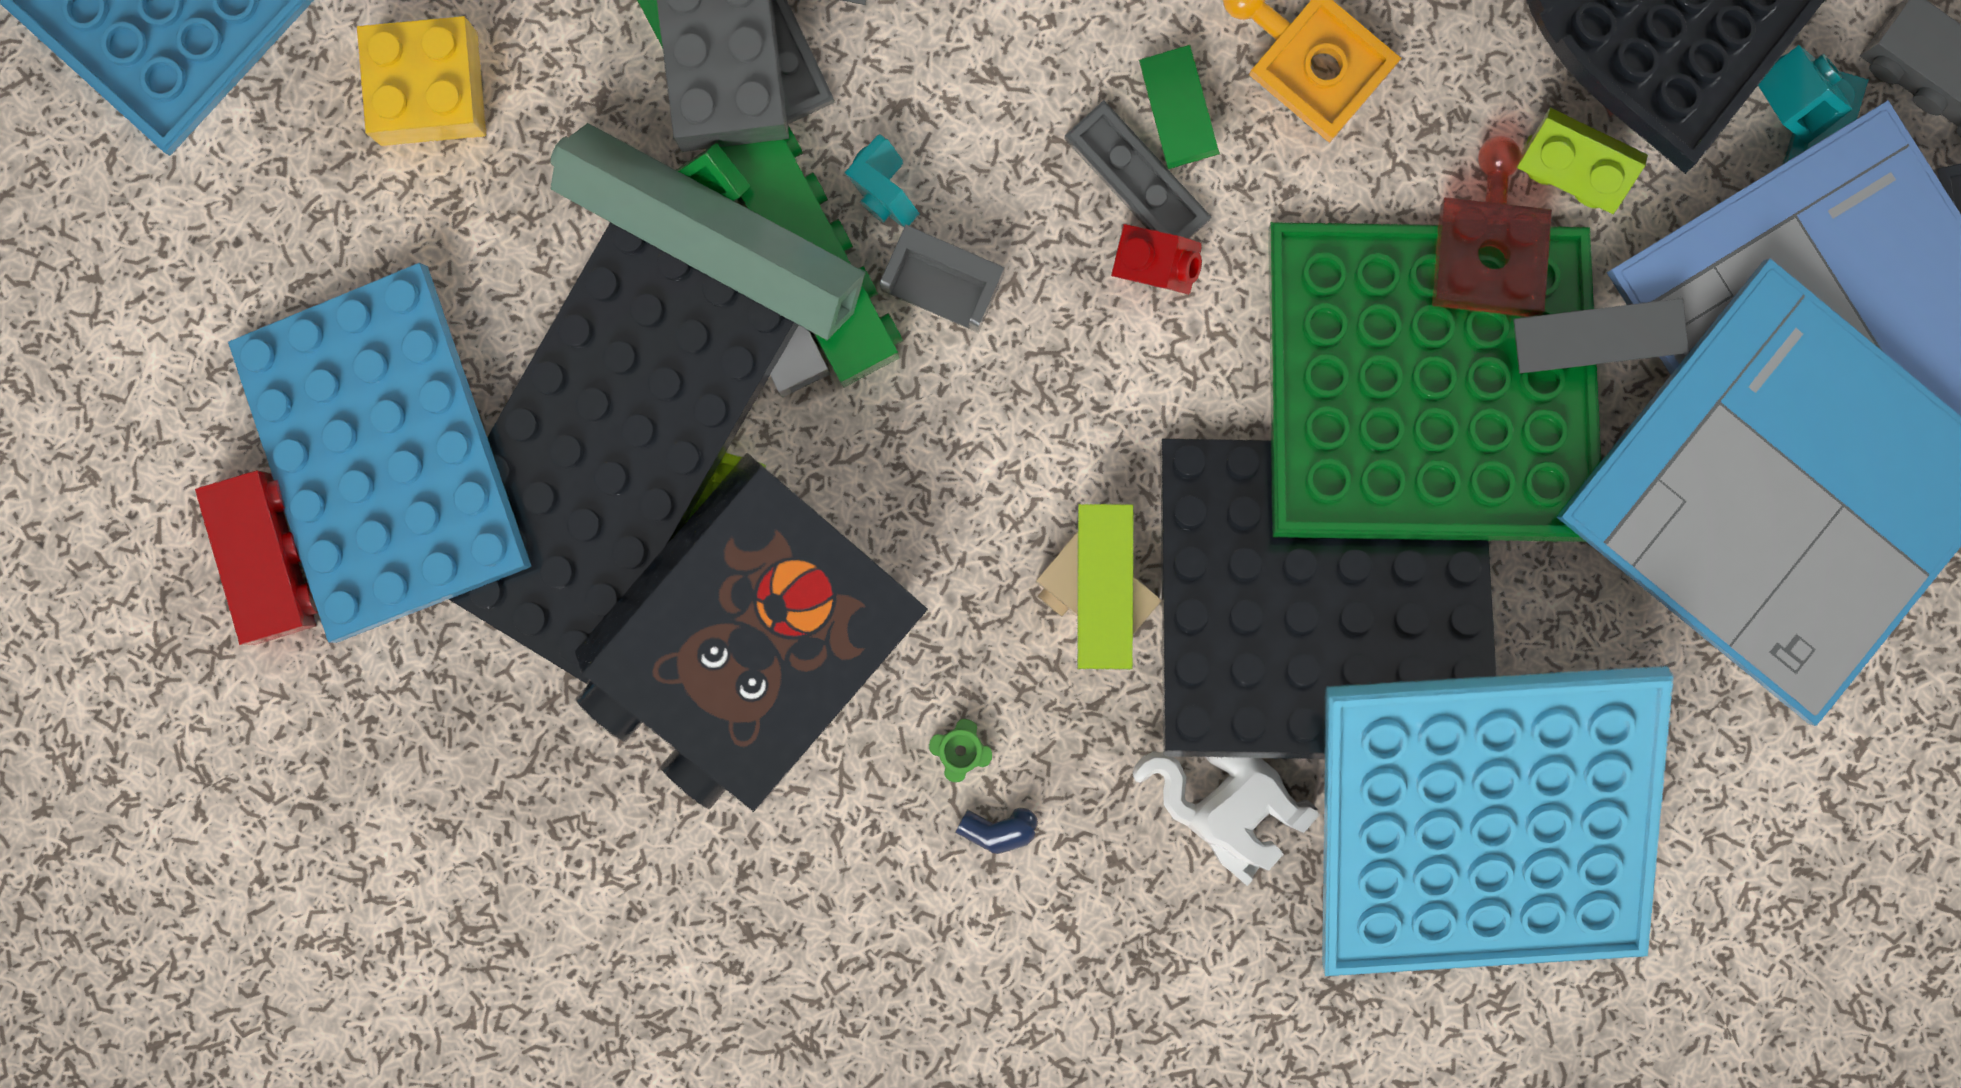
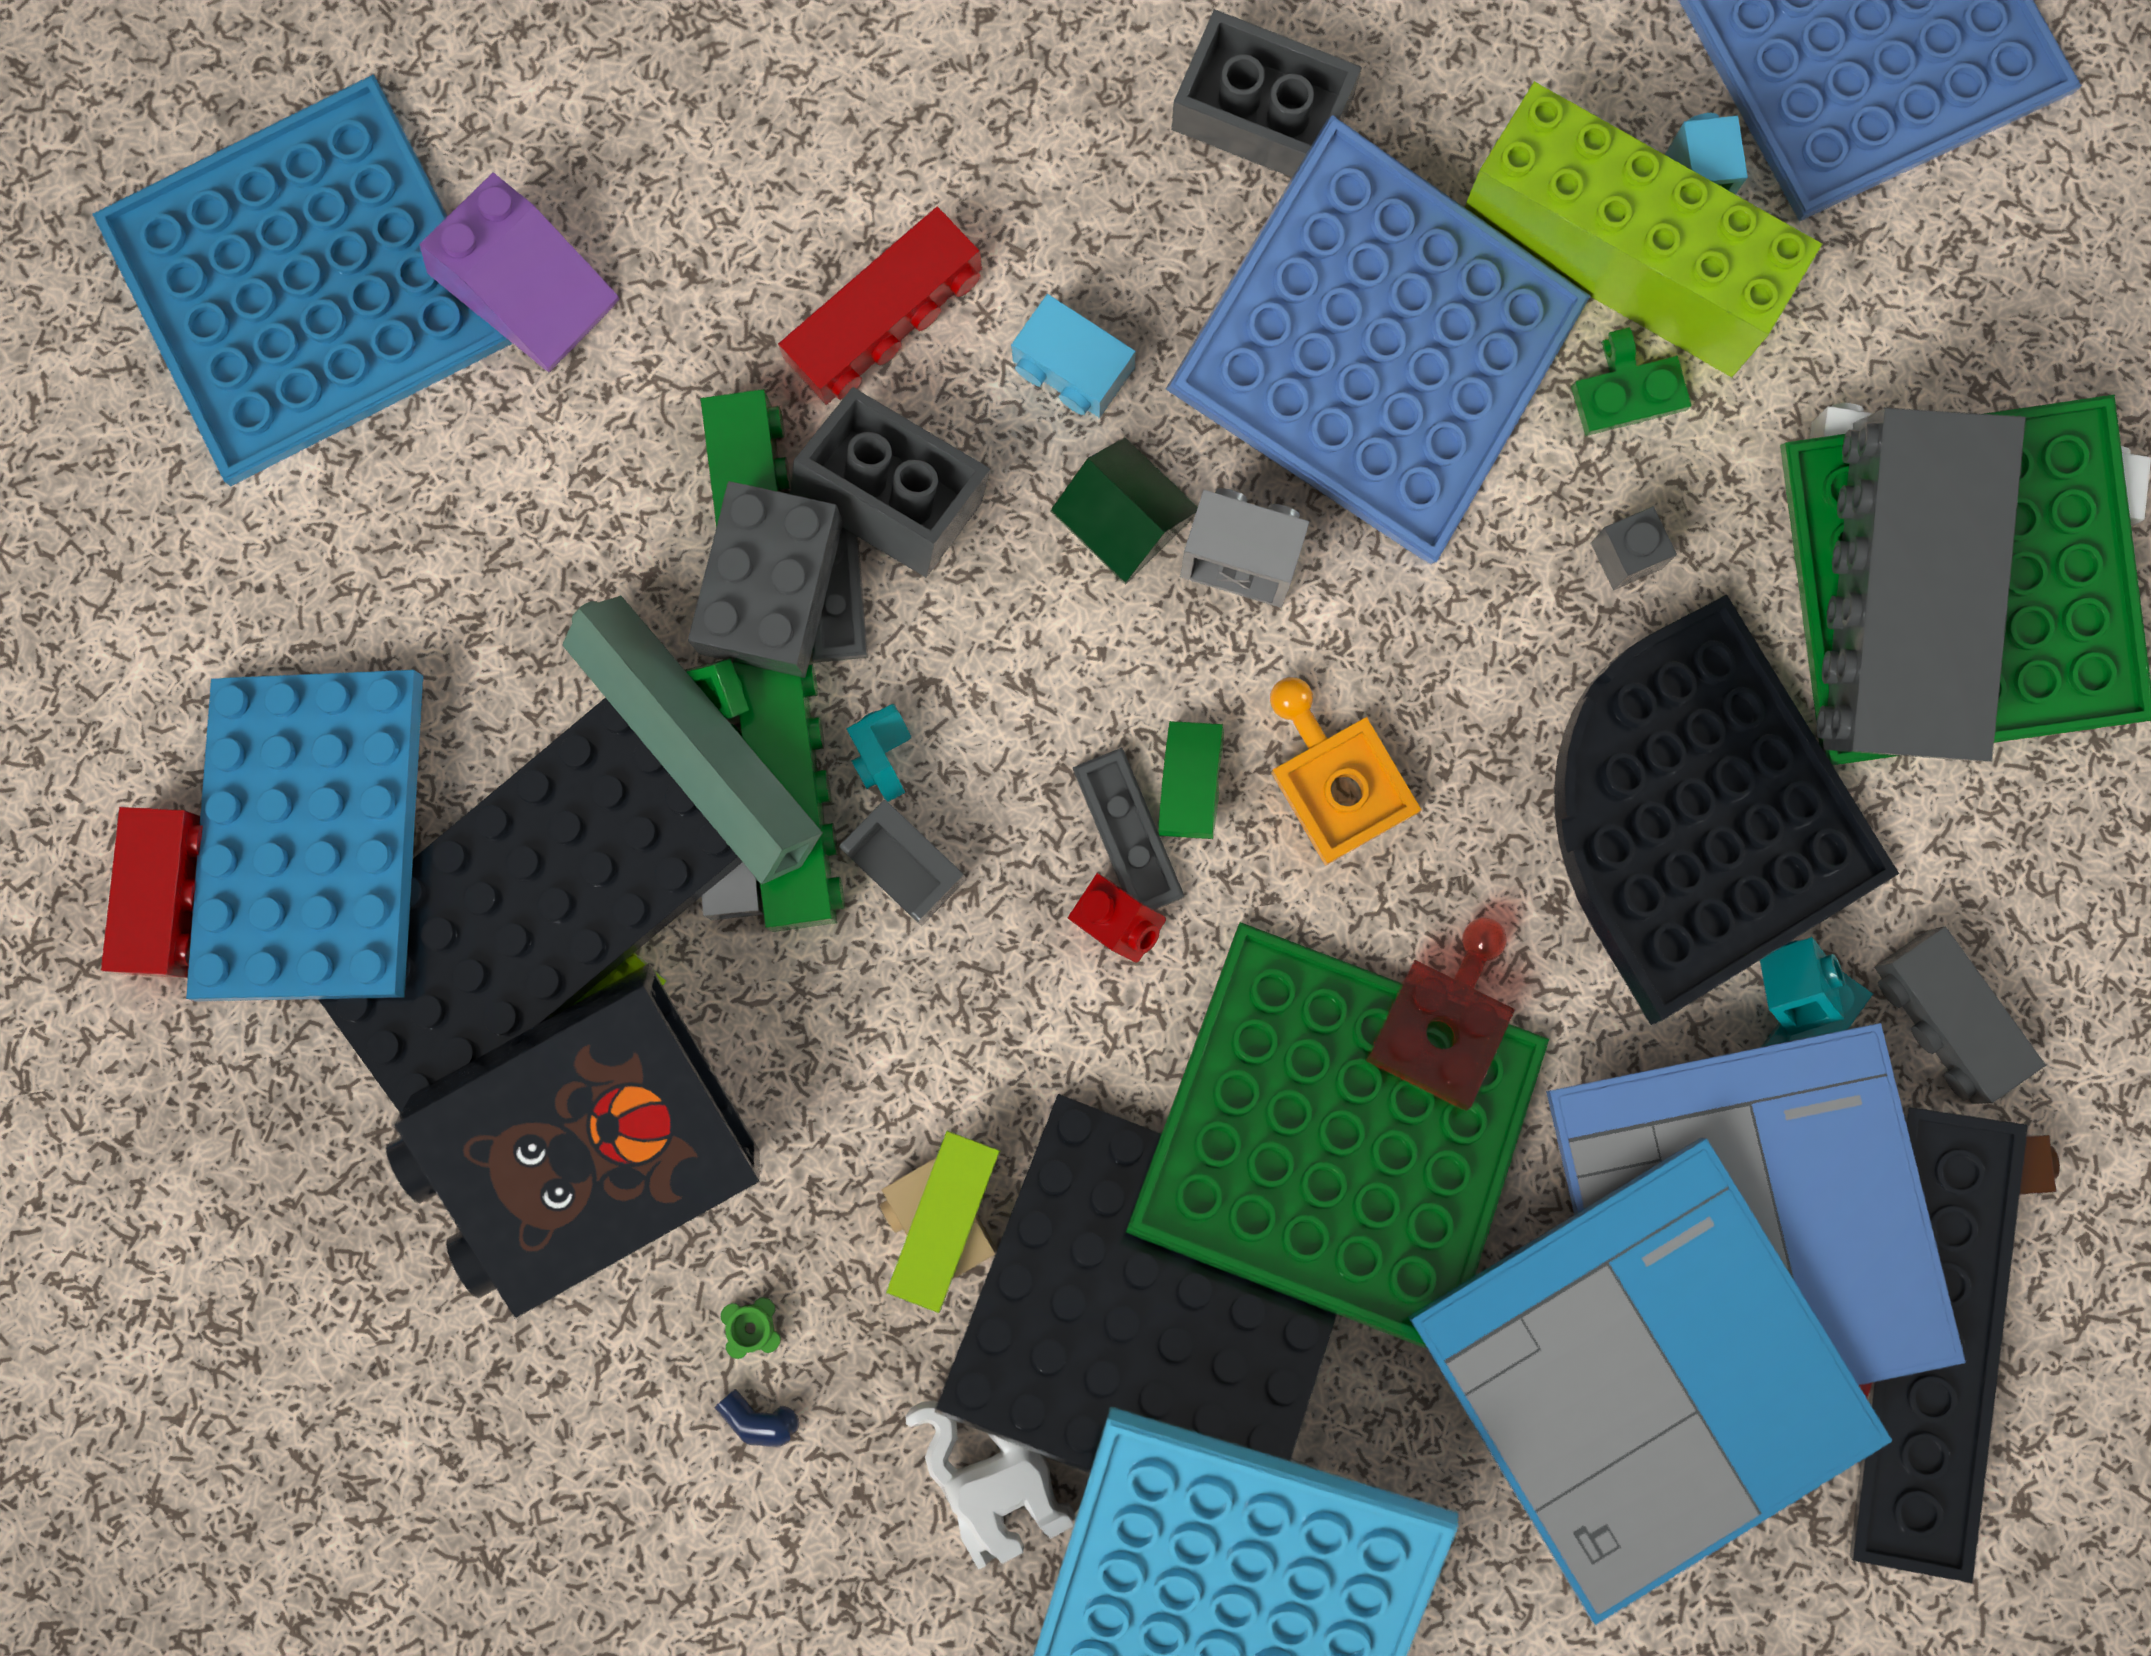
camera: 25 degrees right, 5 degrees down
yellow brick [357,16,486,146] -> none
dark grey tile [1513,298,1689,373] -> none
lime bracket [1517,107,1648,215] -> none

